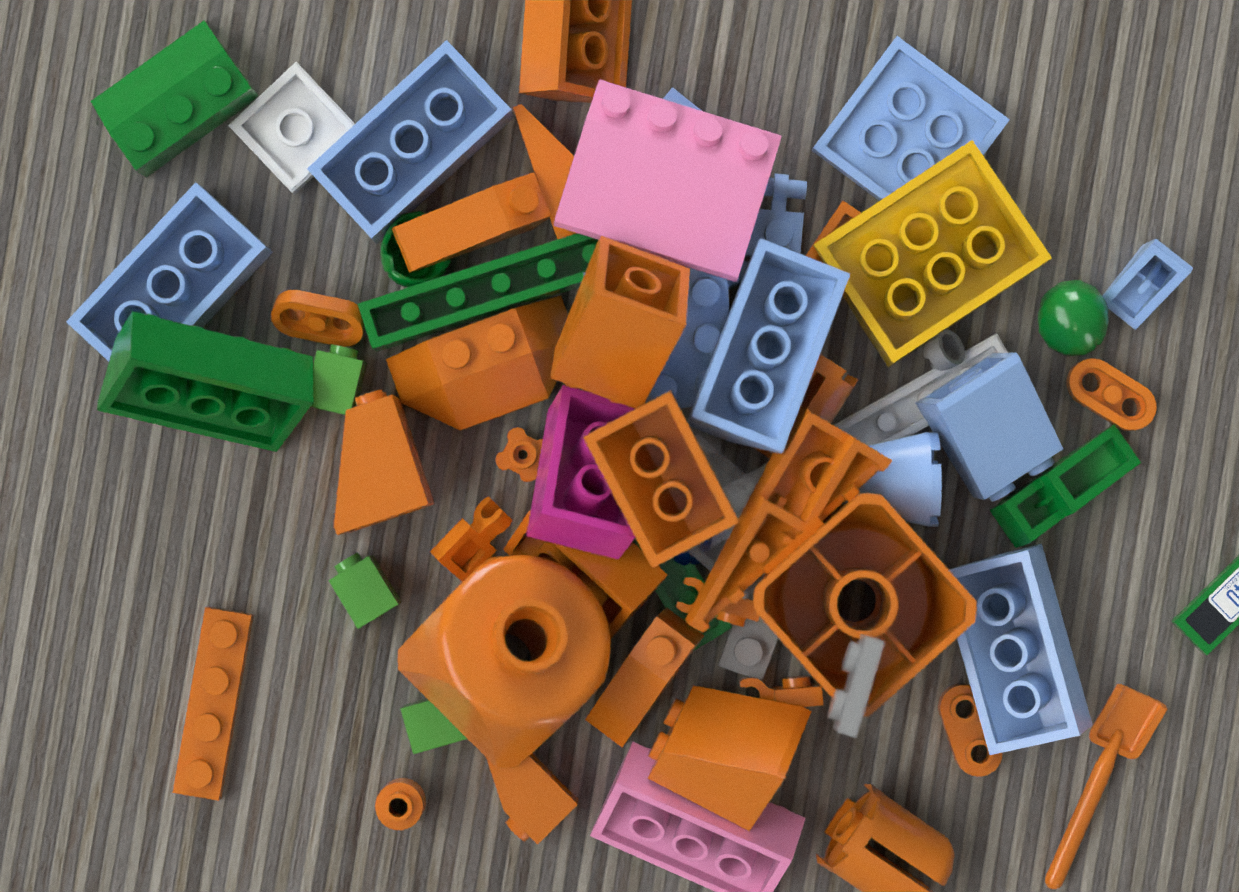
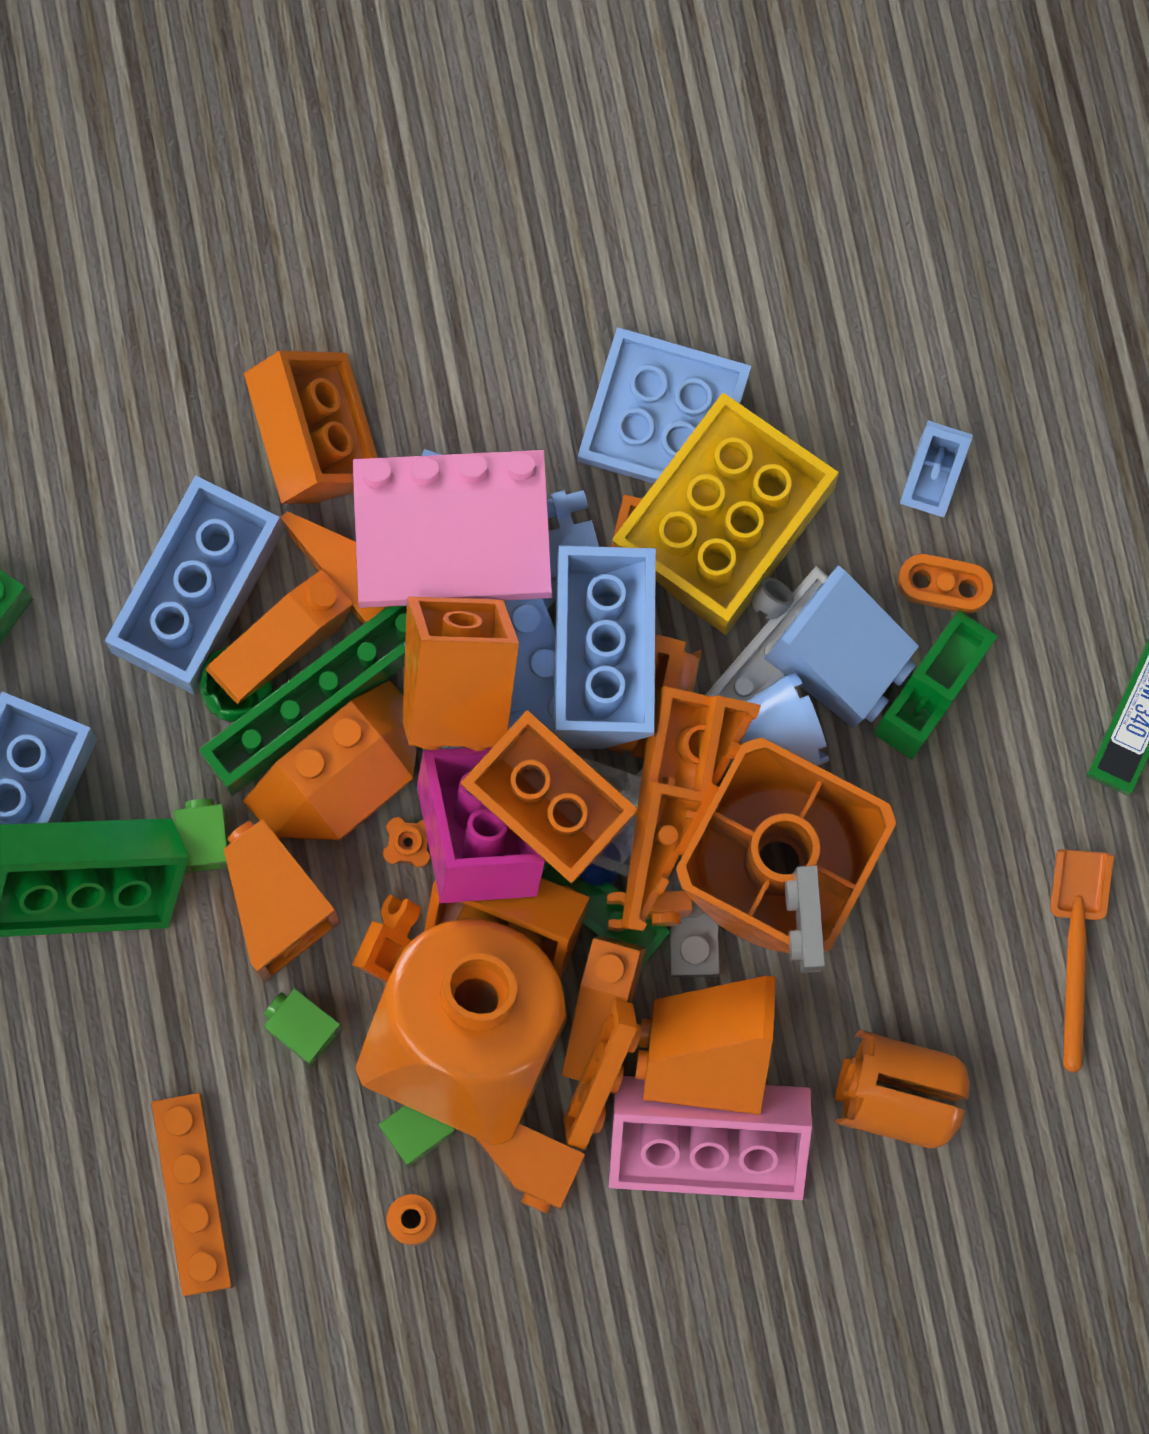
camera: 25 degrees left, 10 degrees down
white tile [228,62,355,195] -> none
orange plate [271,290,365,347] -> none
orange plate [739,676,824,707] -> none
orange plate [938,684,1002,777] -> none
light blue slope [948,543,1093,755] -> none
green hair [1037,280,1109,356] -> none
none -> orange plate [563,998,641,1150]

